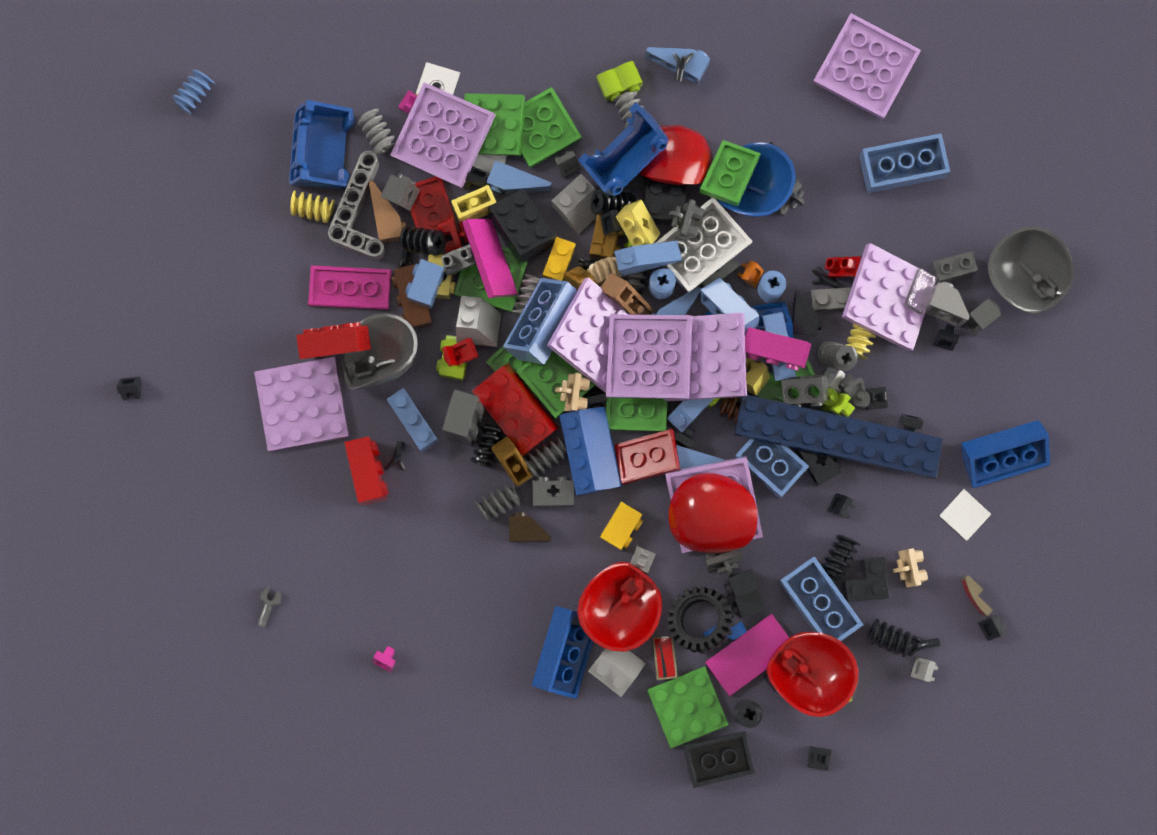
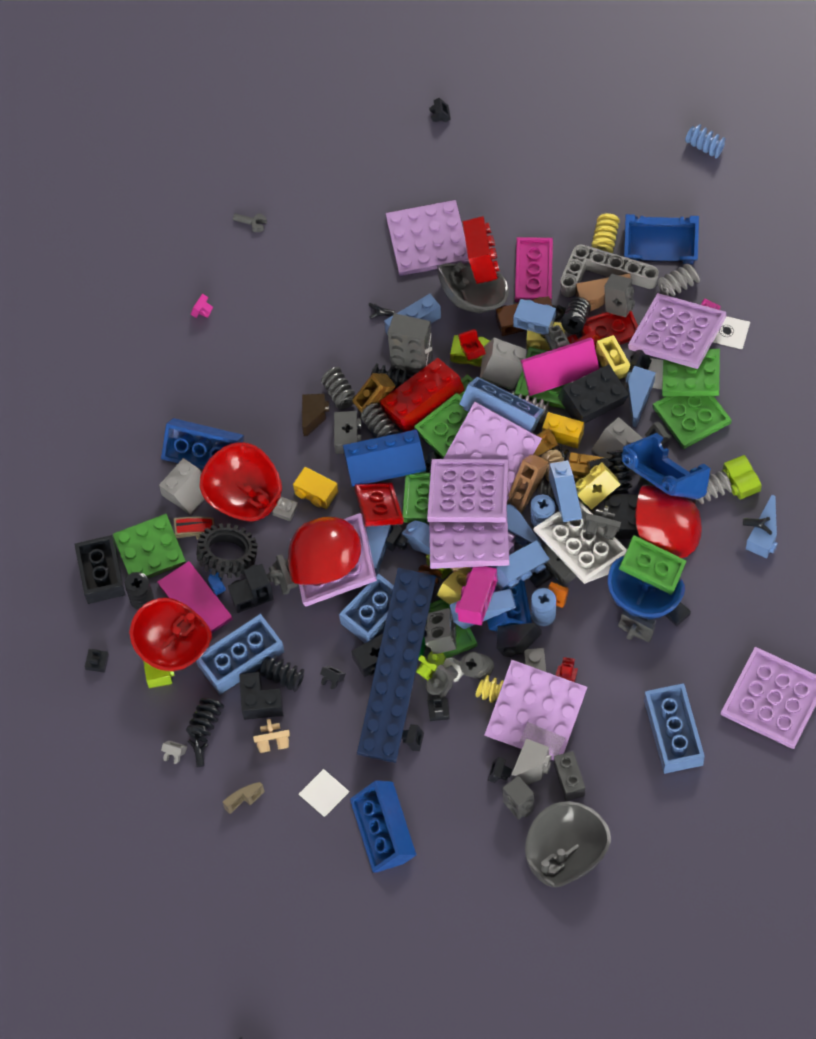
camera: 95 degrees right, 20 degrees down
red brick [344,436,389,506] -> none
tan hips [555,373,590,412] -> none
black bar [812,266,840,288] -> none
black tile [978,615,1007,641] -> none

